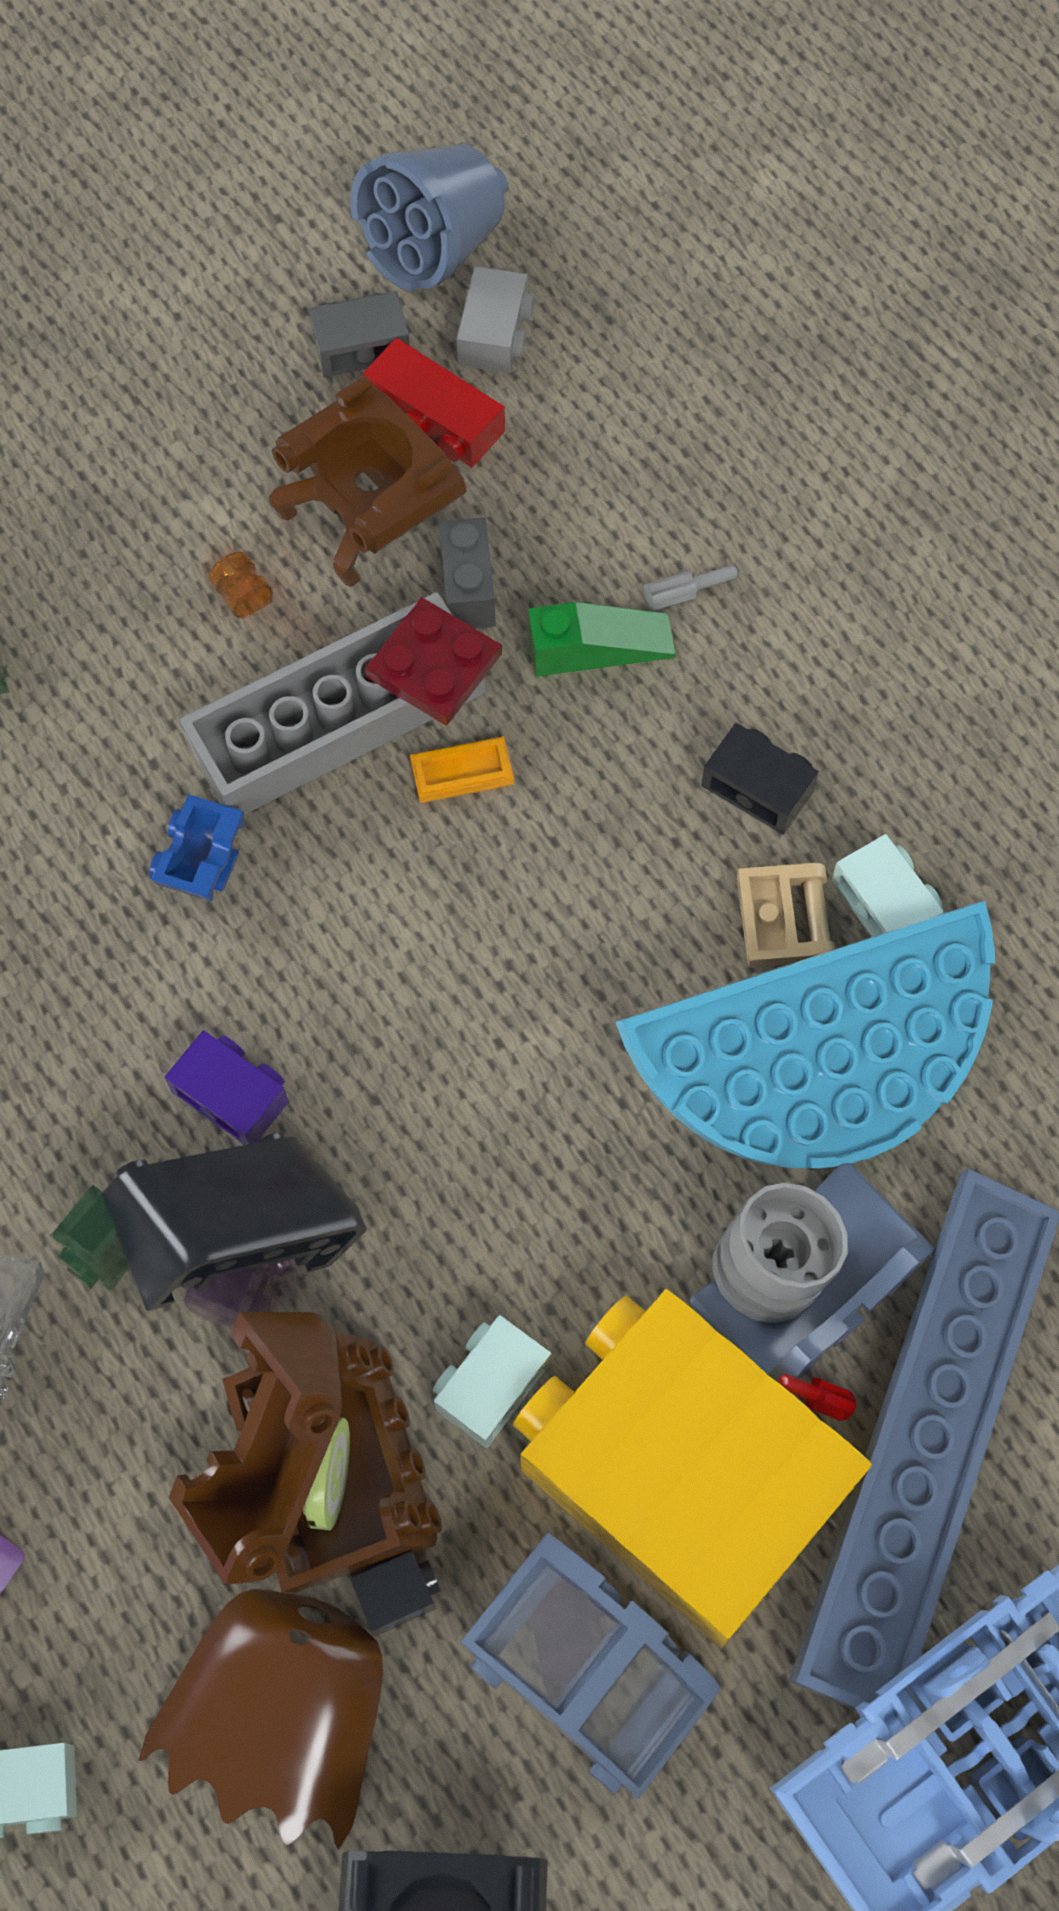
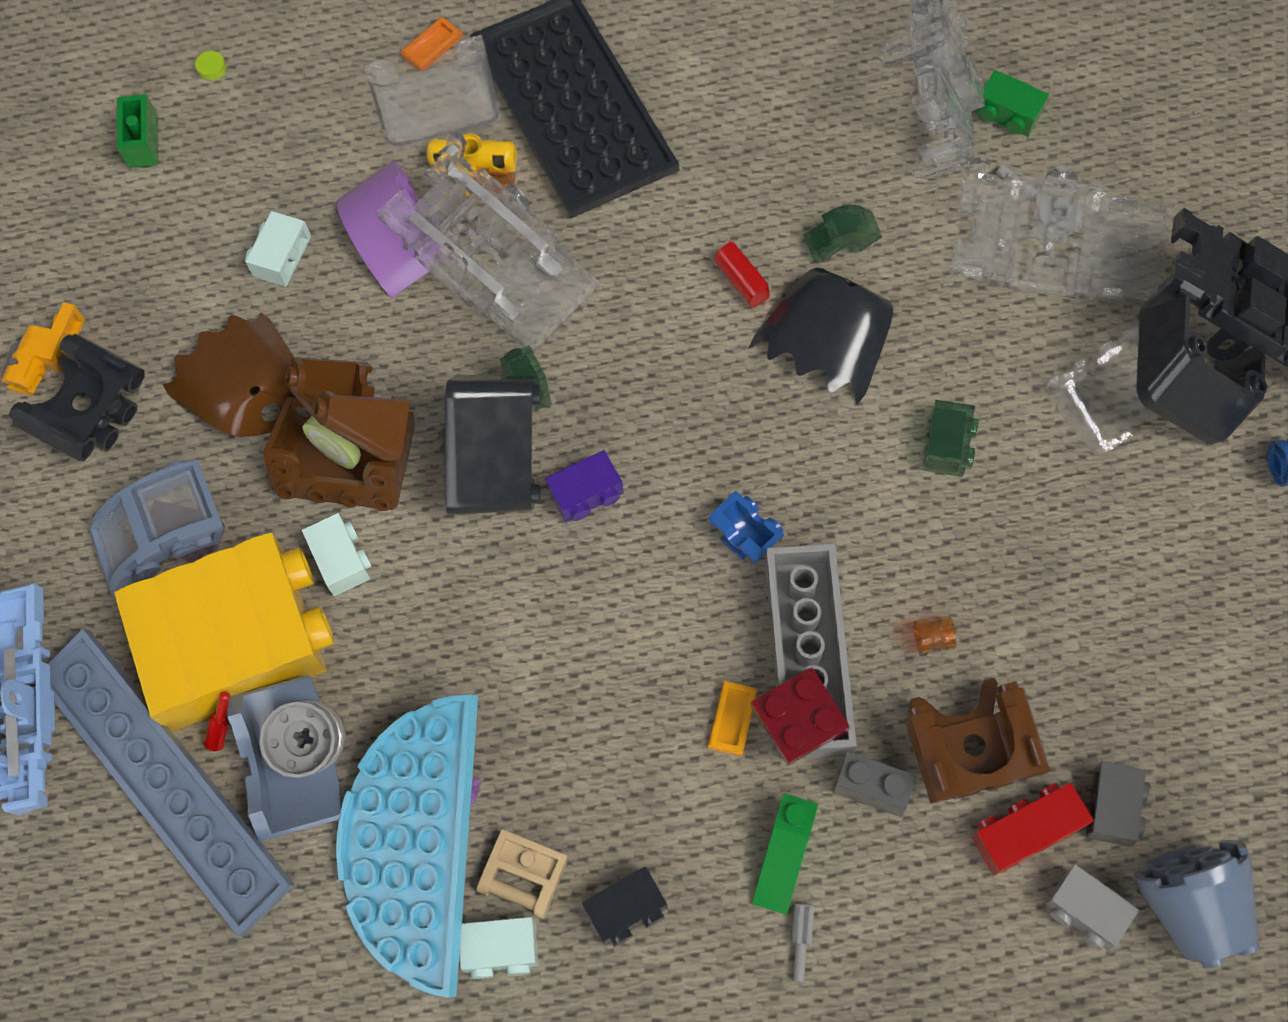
camera: 120 degrees right, 0 degrees up
black brick [350,1551,441,1637] -> none

